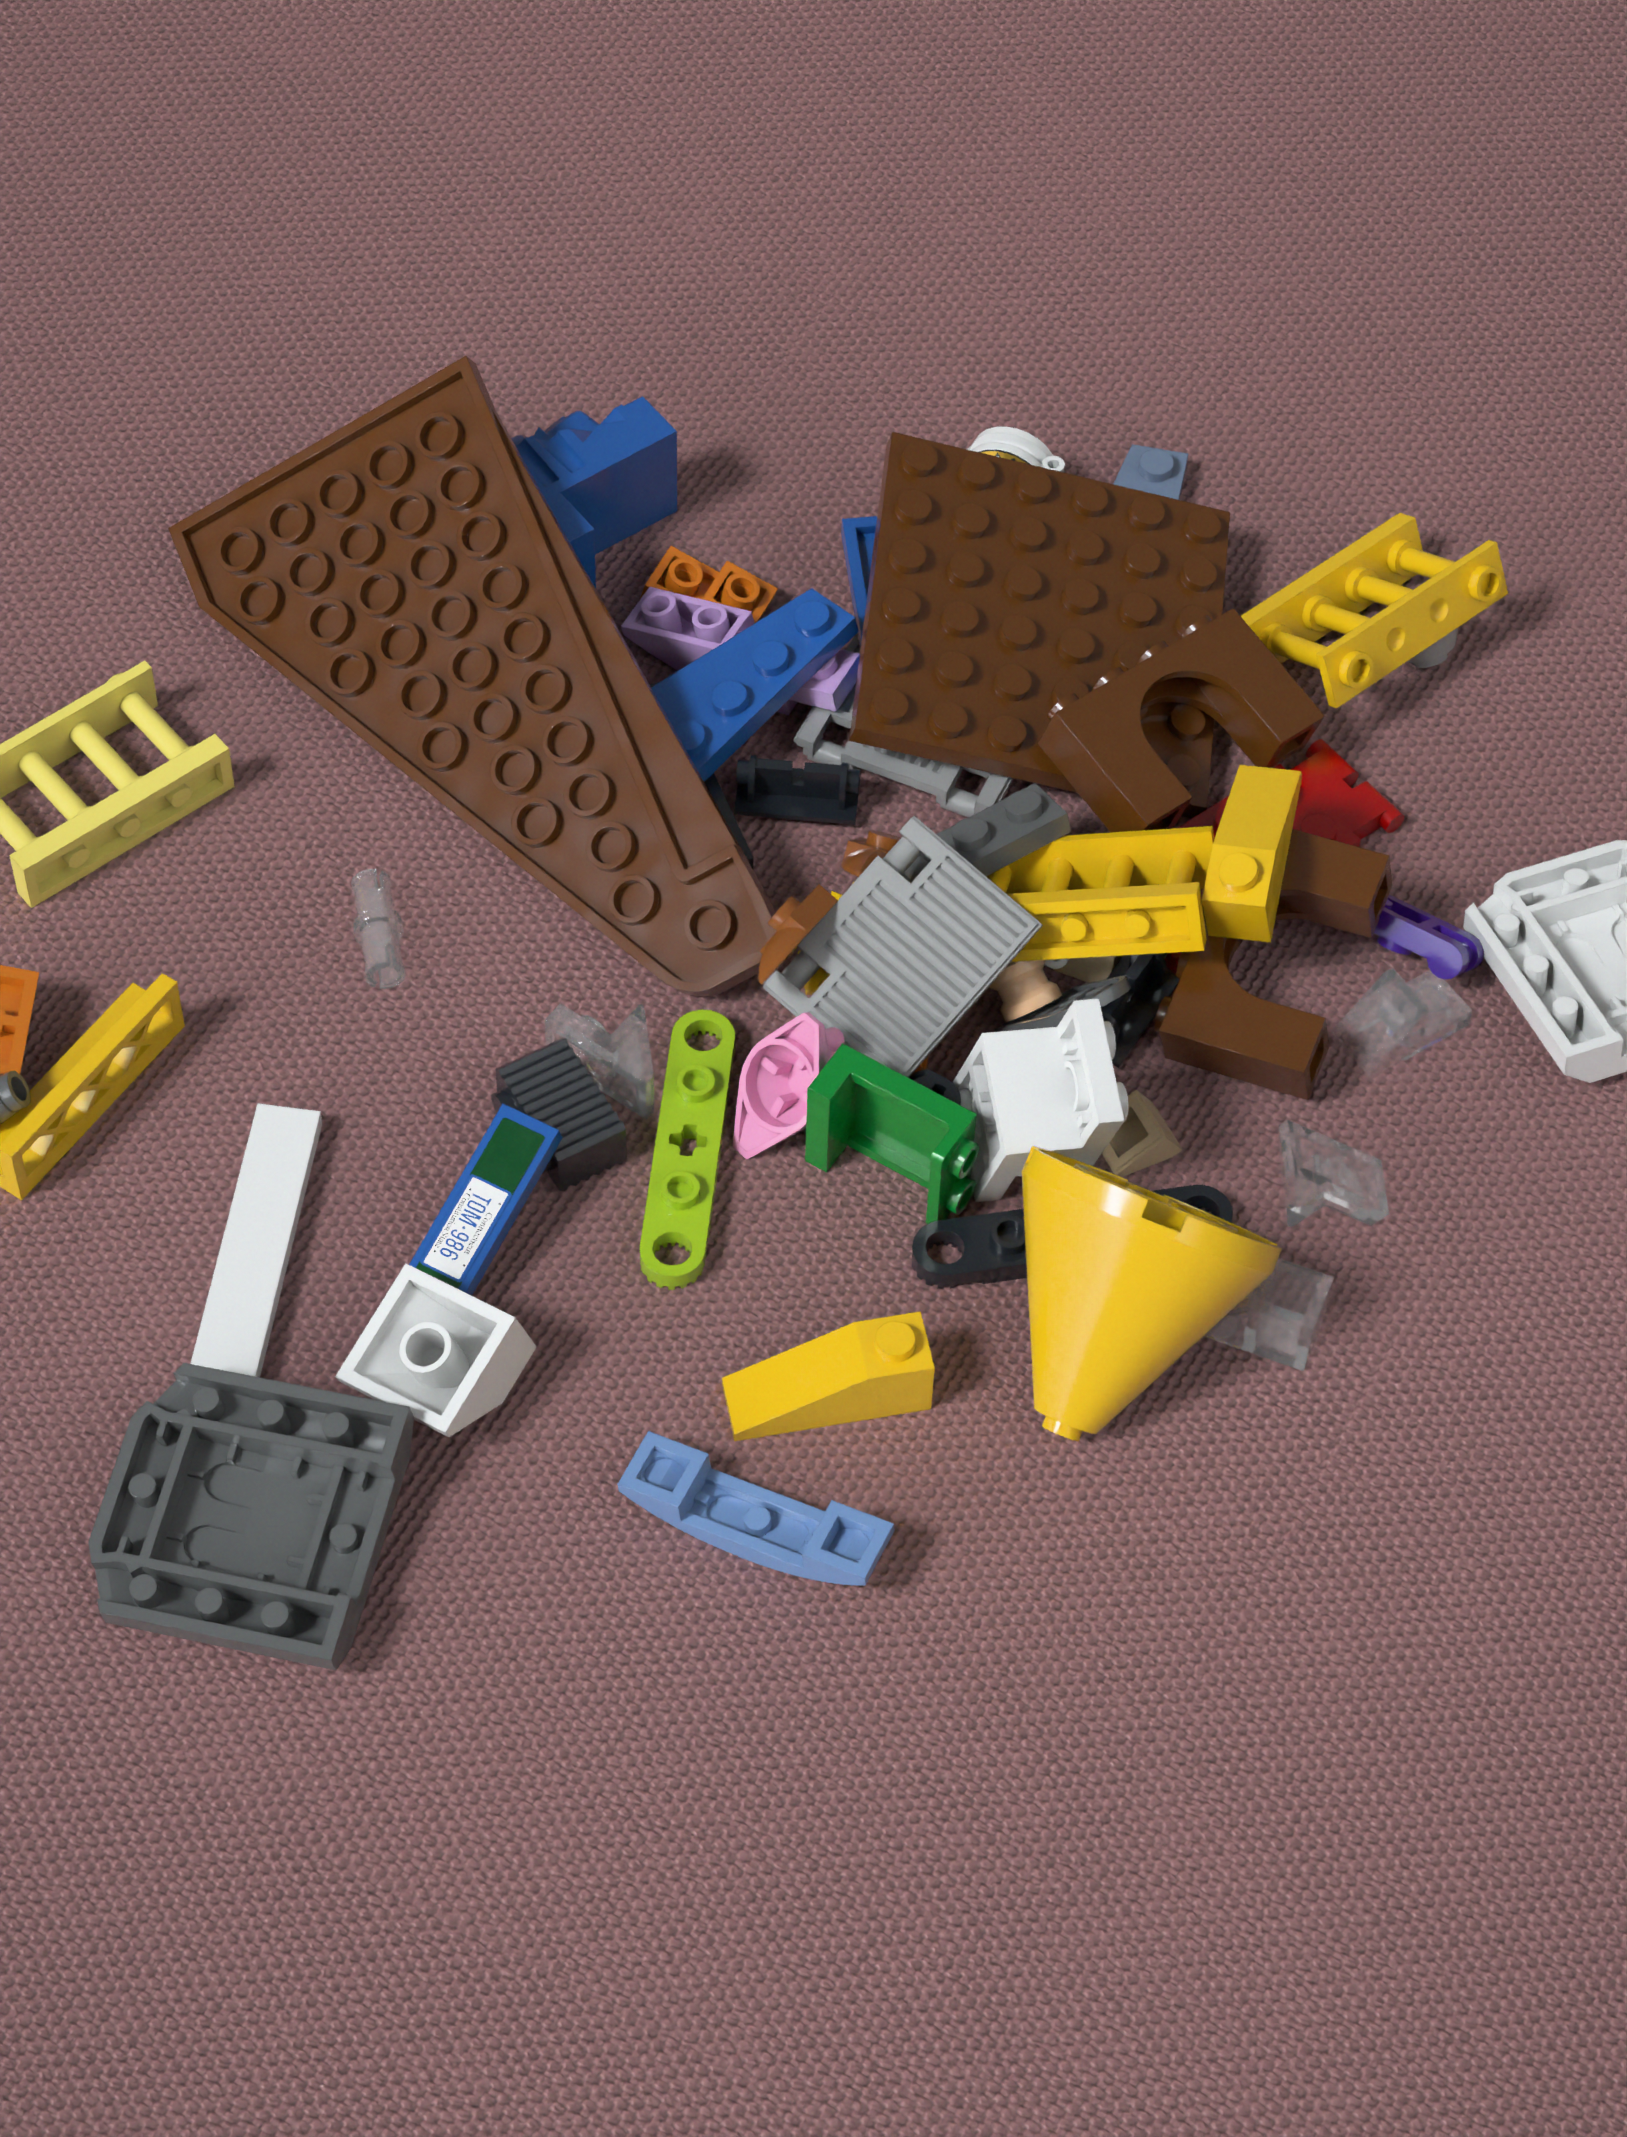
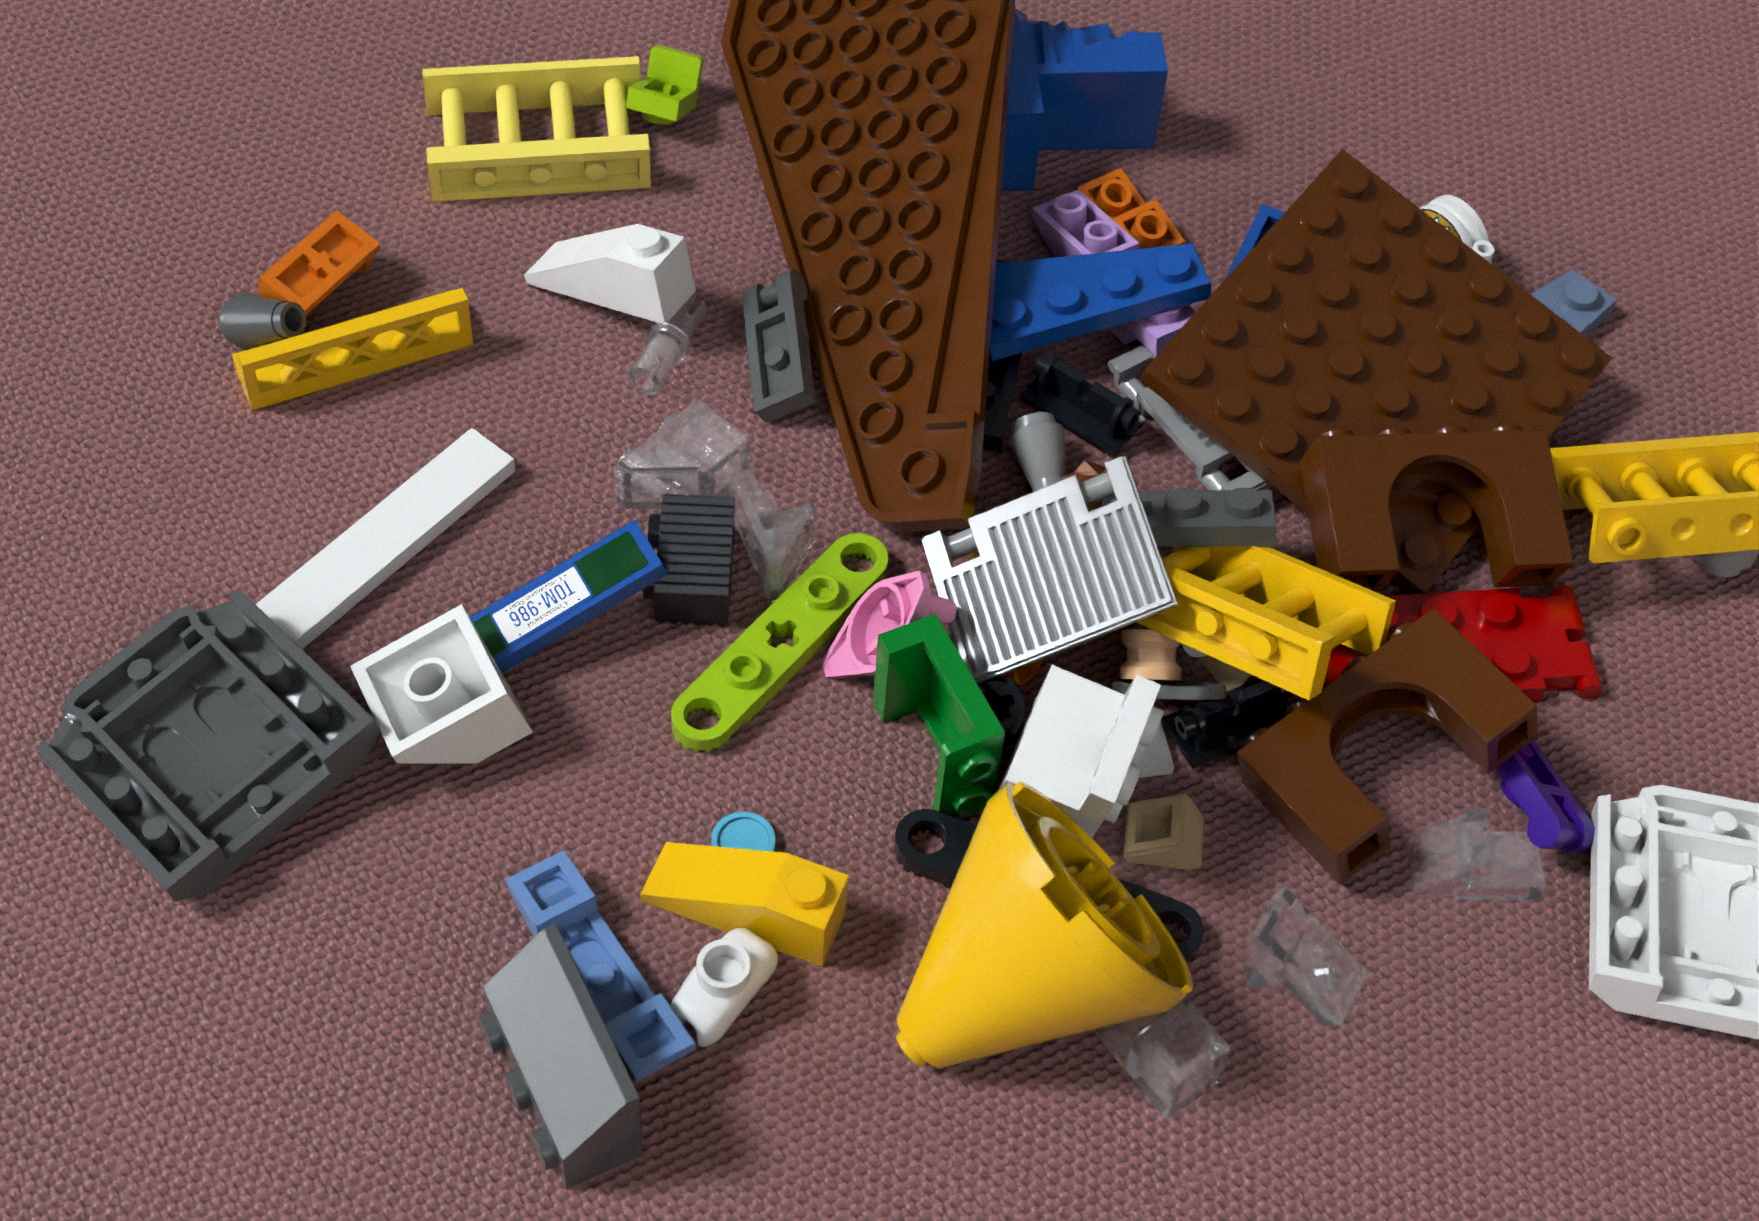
camera: 30 degrees right, 0 degrees up
dark orange plate [759,884,838,985] -> none
yellow slope [1202,765,1302,943] -> none
none -> slope [478,924,643,1189]
none -> white slope [524,224,696,325]
none -> clear slope [614,399,749,509]
none -> lime bracket [625,44,704,125]
none -> white piece [670,928,778,1047]
none -> medium azure piece [711,812,776,852]
none -> dark grey plate [742,269,816,423]
none -> light grey cone [1007,412,1066,492]

